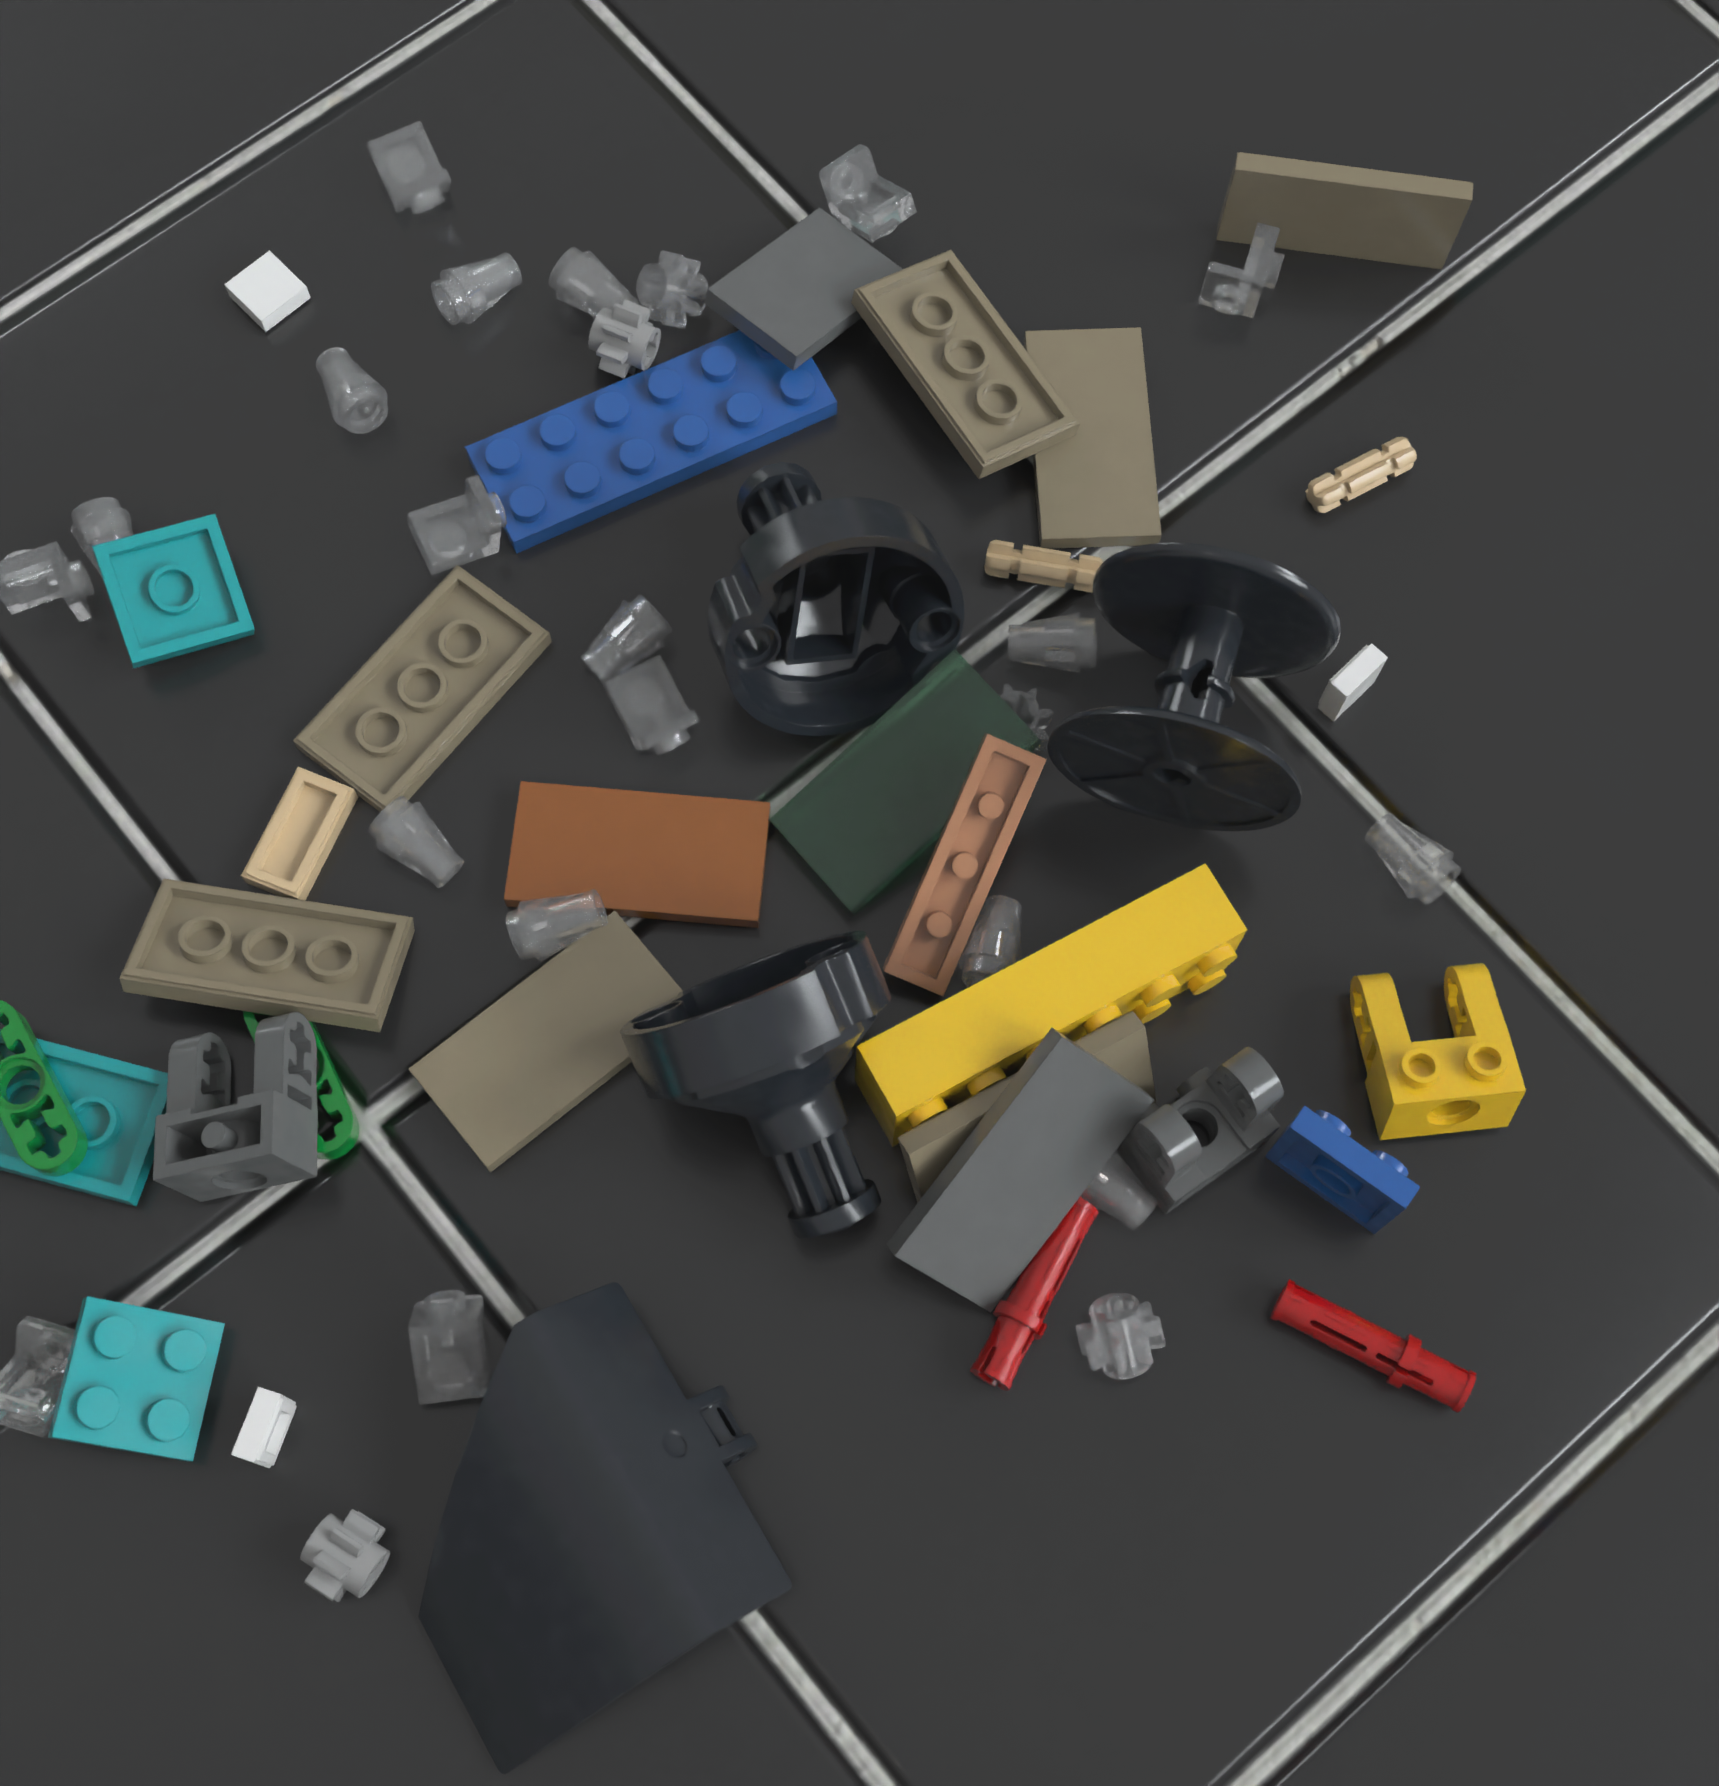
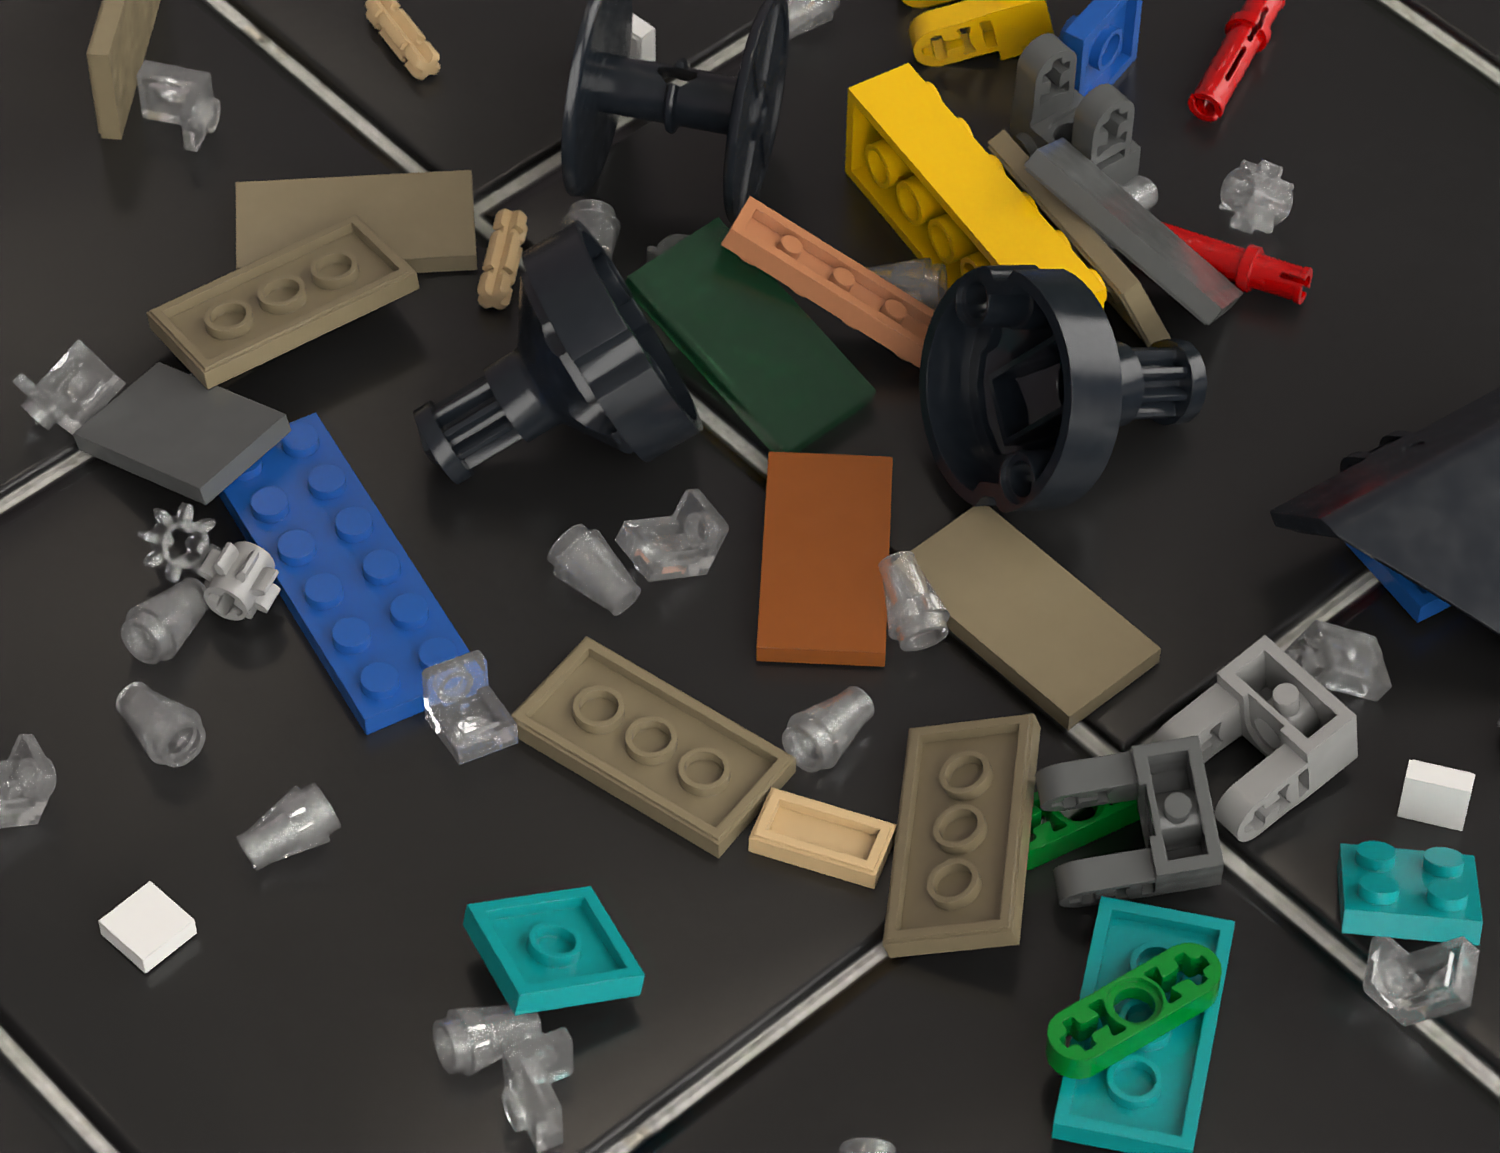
camera: 90 degrees left, 20 degrees down
none -> light grey brick [1150,635,1358,842]

